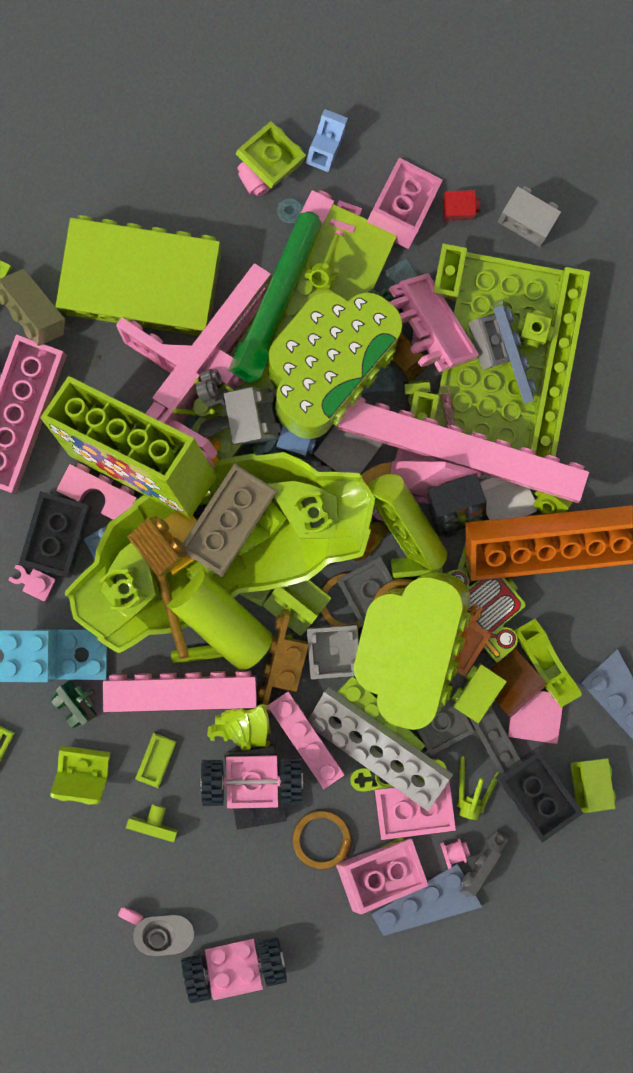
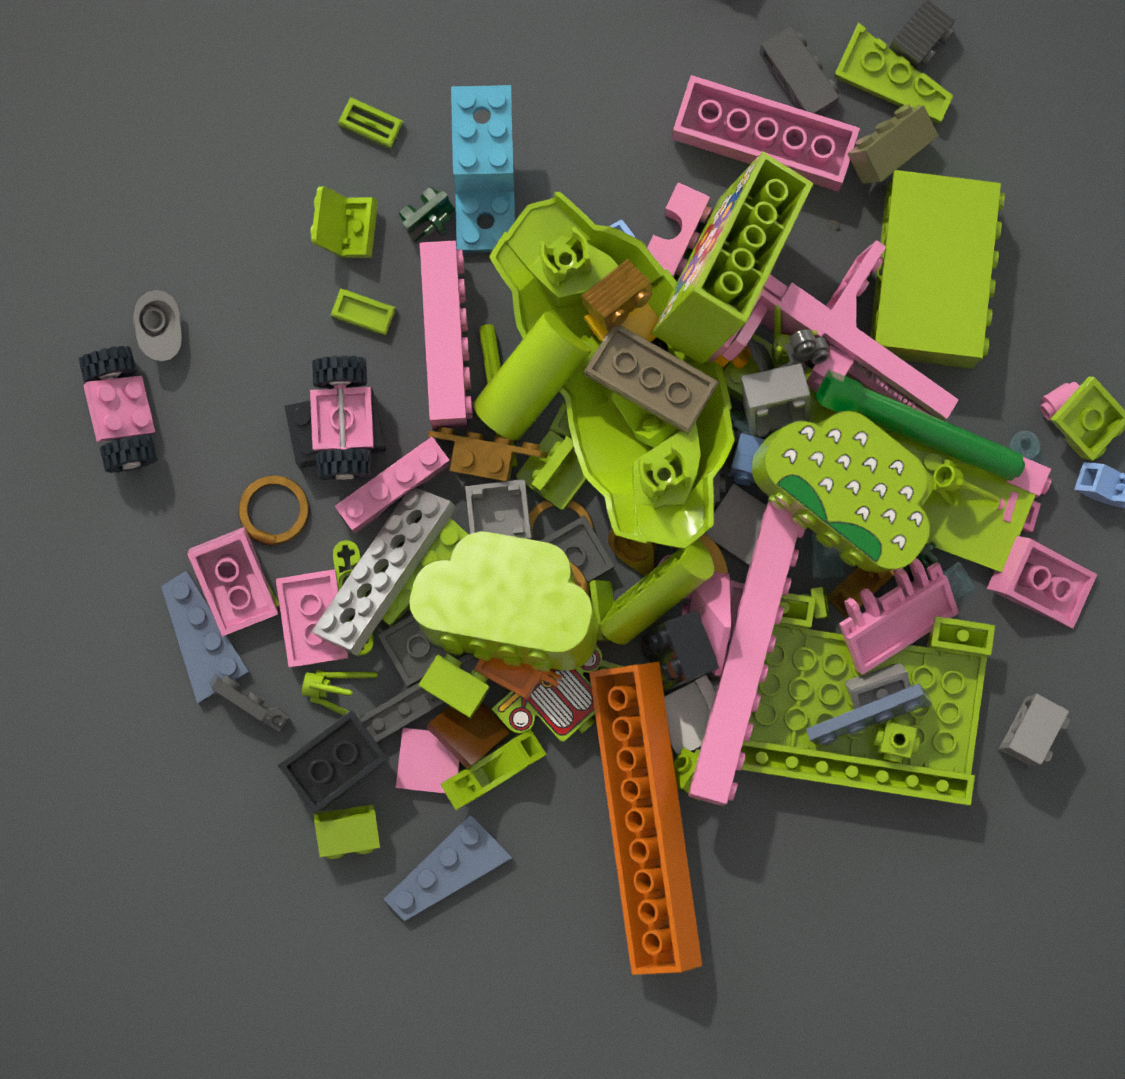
camera: 90 degrees right, 5 degrees down
bright pink plate [9,565,57,602] -> none
black brick [19,491,92,578] -> none
bright pink tile [118,906,144,925] -> none
lime tile [126,804,178,842] -> none
pearl gold bar [155,574,189,659] -> none
lime helmet [207,704,271,751] -> none
bright pink piece [440,385,456,427] -> none
bright pink brick [440,839,470,869] -> none
red brick [443,190,480,221] -> none

